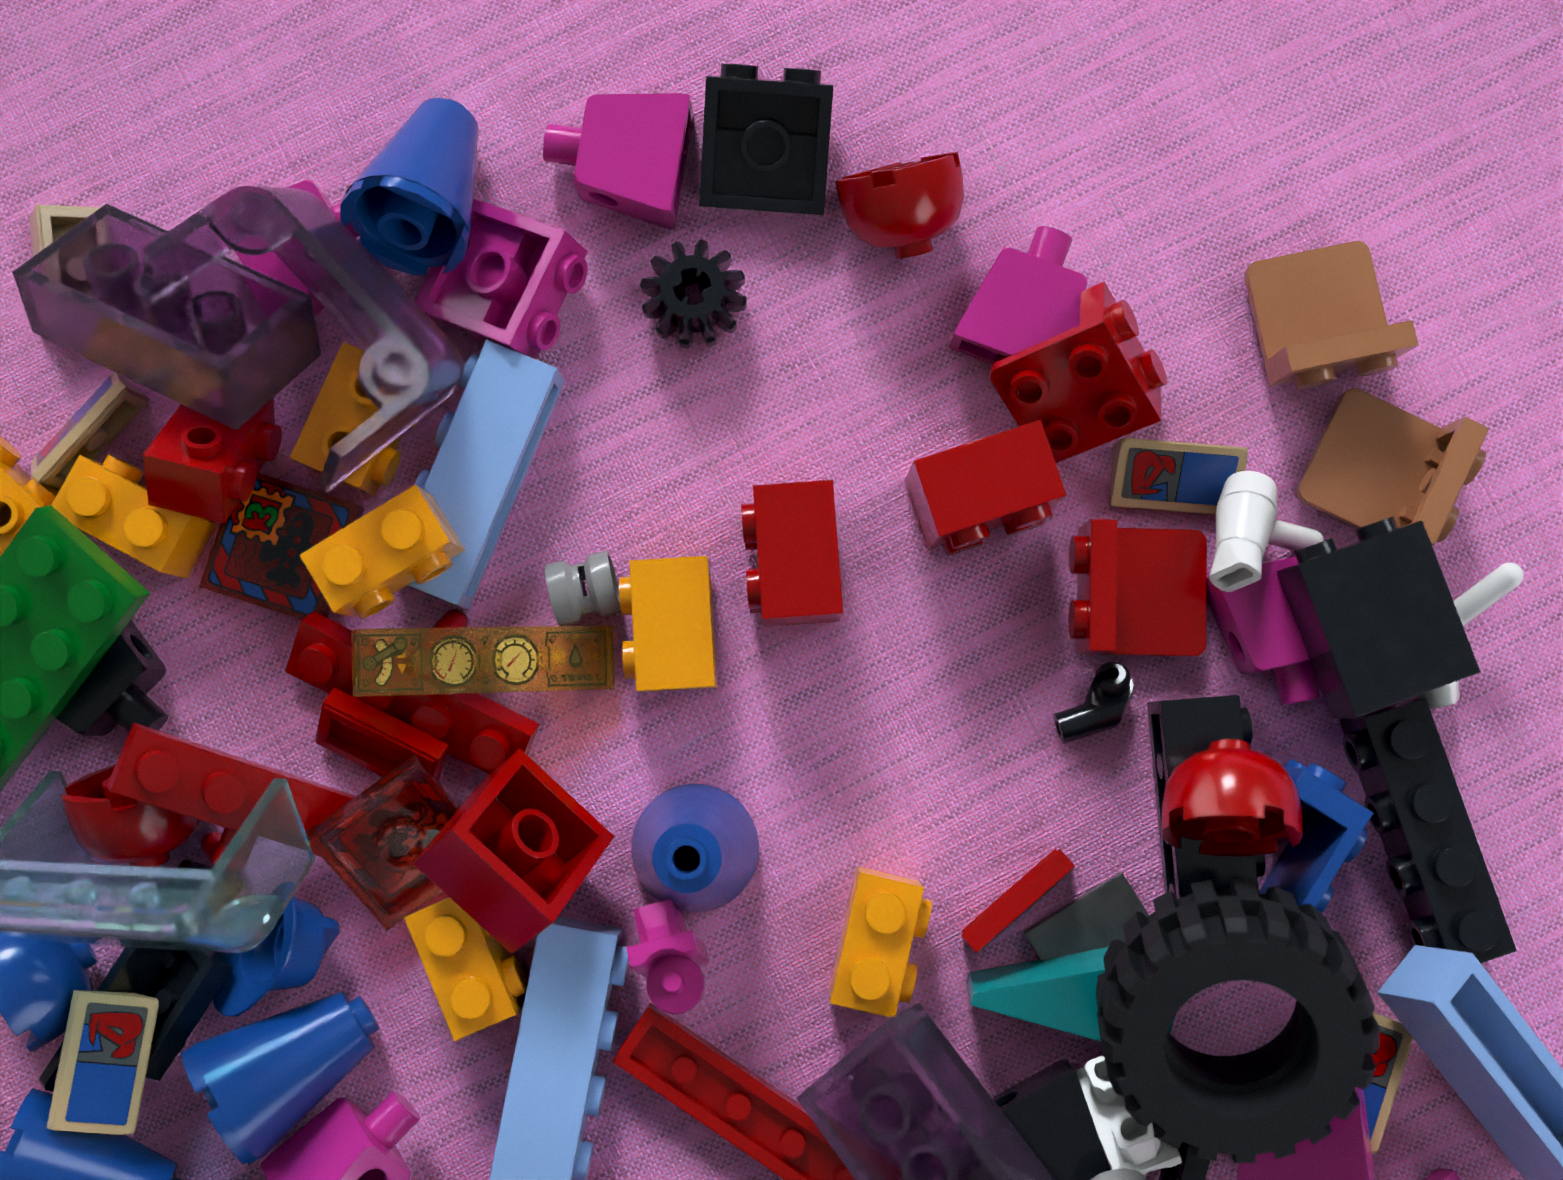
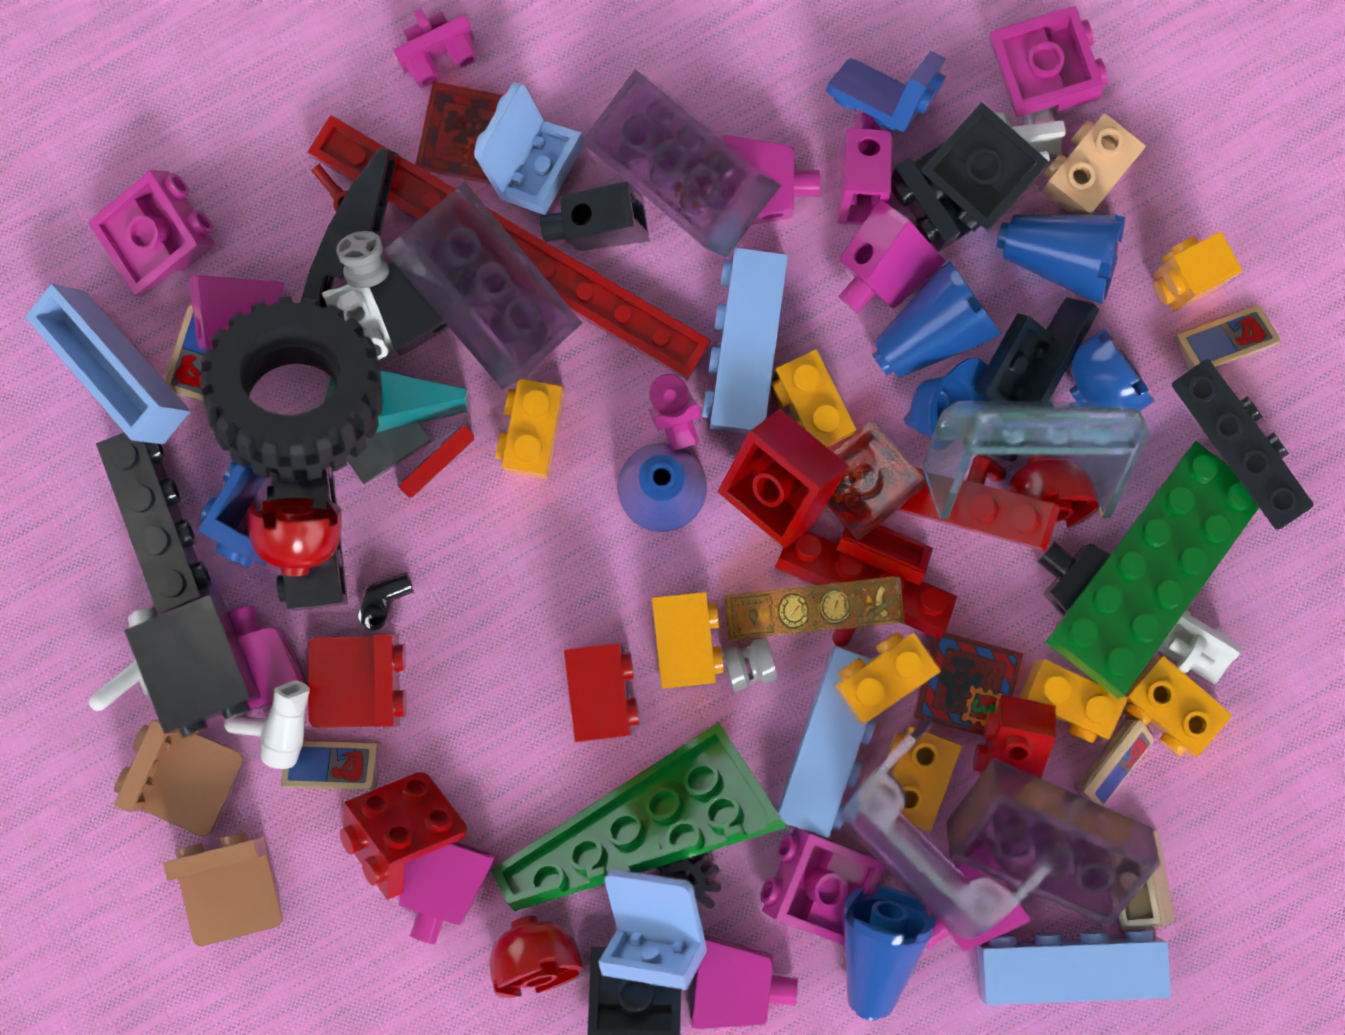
camera: 175 degrees right, 0 degrees up
slope [47,990,159,1135] -> none
red brick [905,420,1066,556] -> none
none -> green wing [490,722,787,911]
none -> light blue bracket [599,870,707,990]
none -> light blue brick [977,929,1171,1005]

